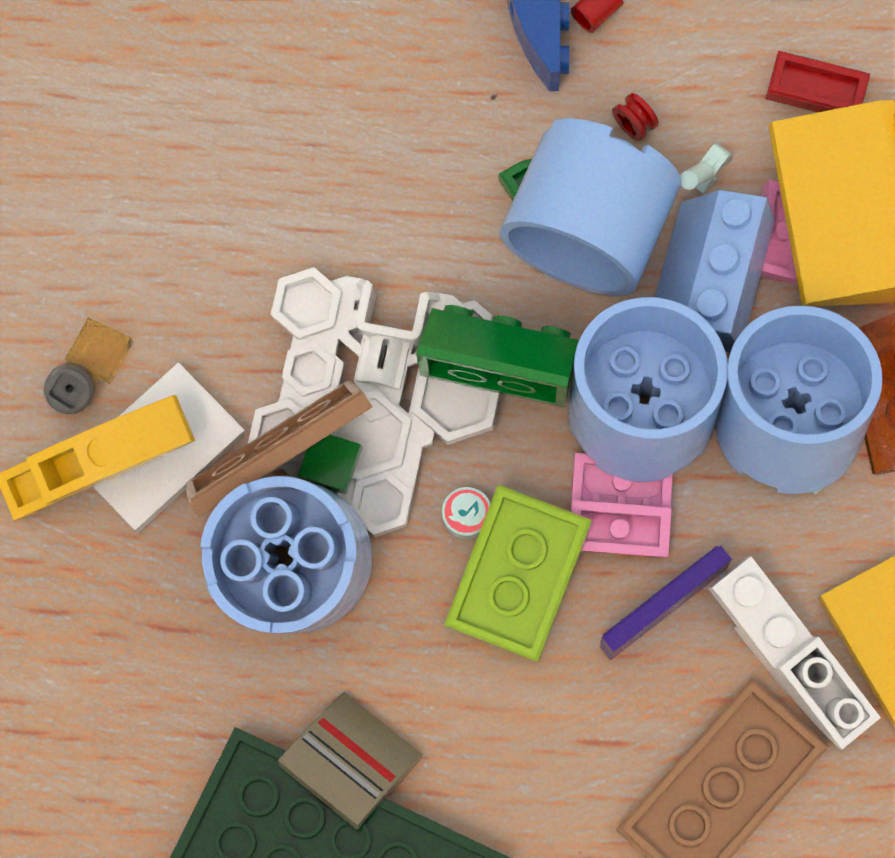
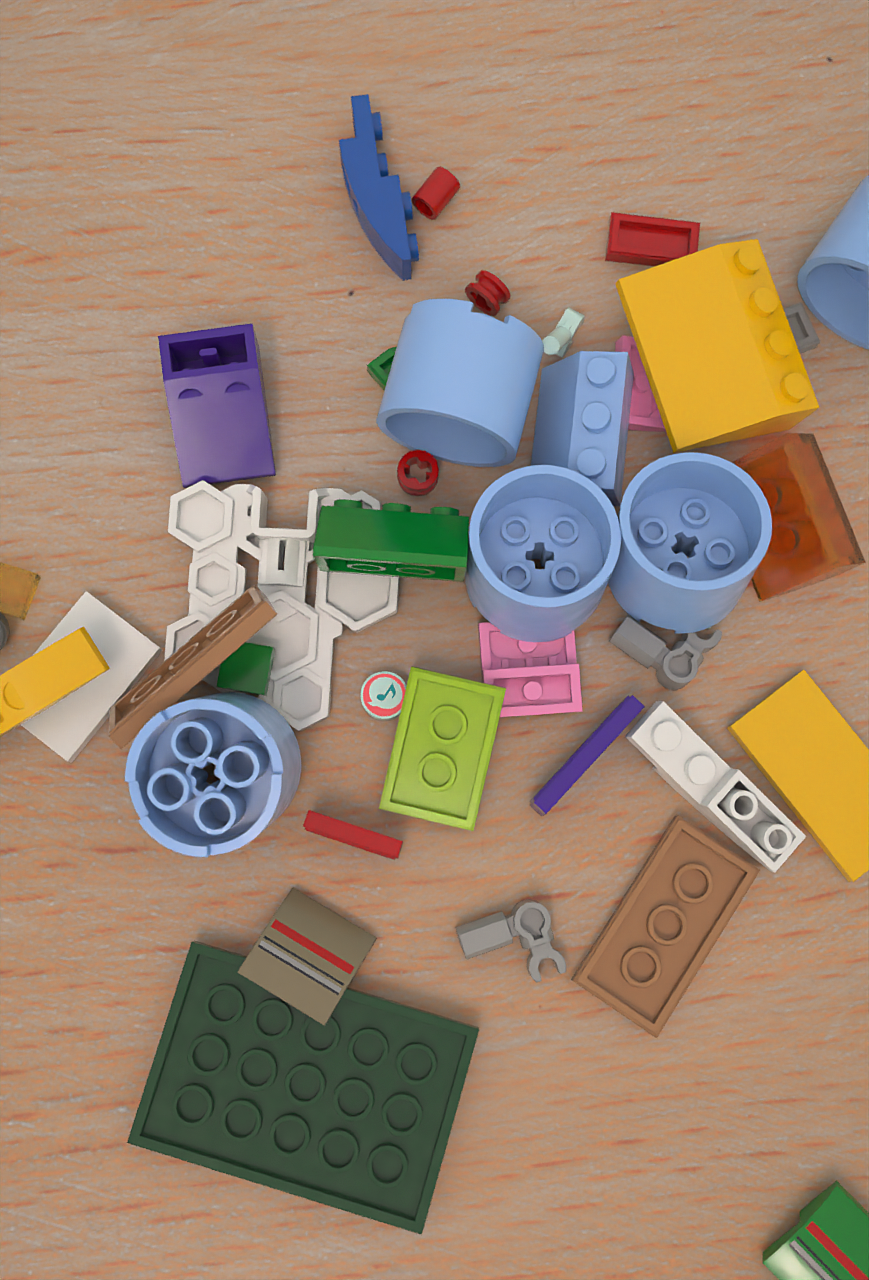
camera: 15 degrees left, 5 degrees up
none -> dark purple slope [158,323,276,488]
none -> red tile [303,810,403,860]
none -> red bush [397,450,439,497]
none -> light grey bar [455,899,566,983]
none -> light grey bar [609,615,722,690]

